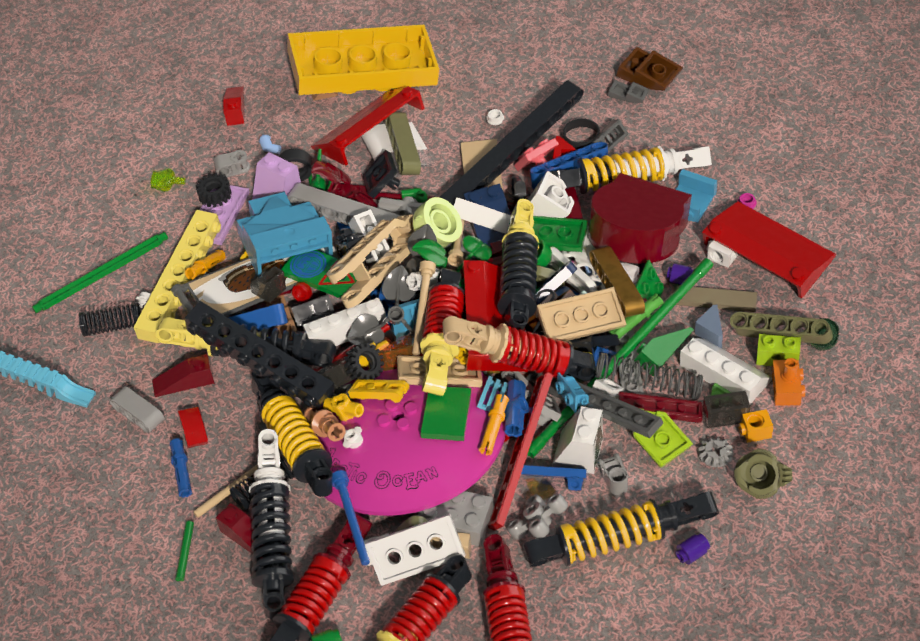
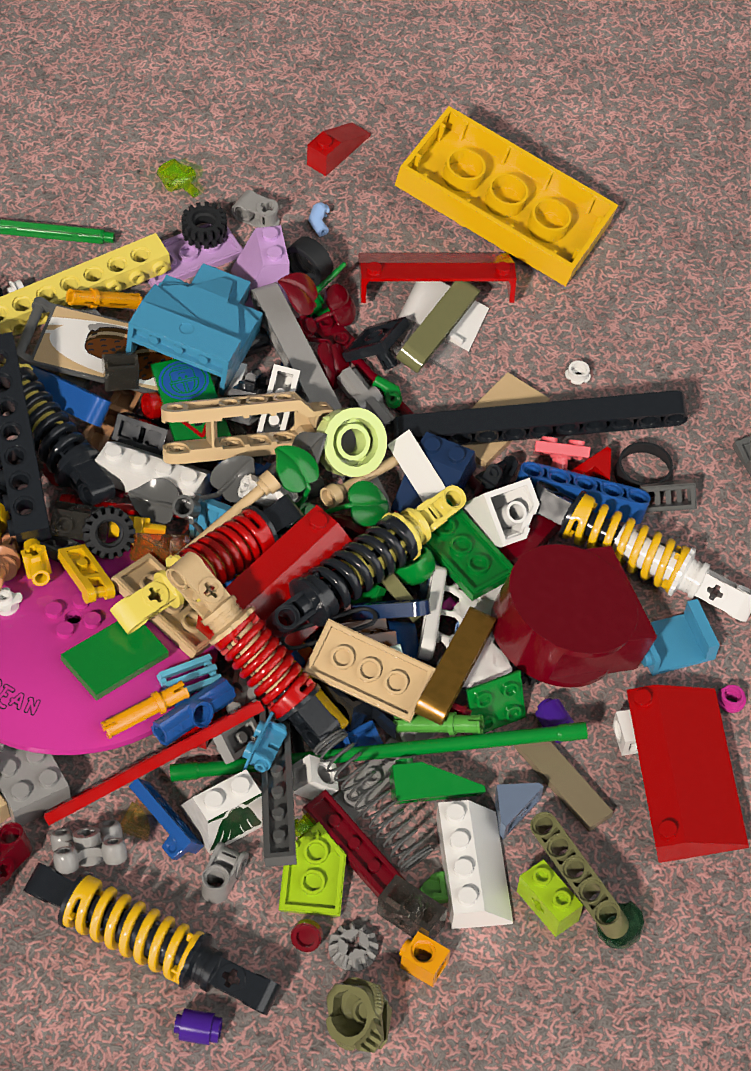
camera: 35 degrees right, 5 degrees up
orange brick [772,358,805,406] -> none
none -> dark red tile [290,919,323,952]

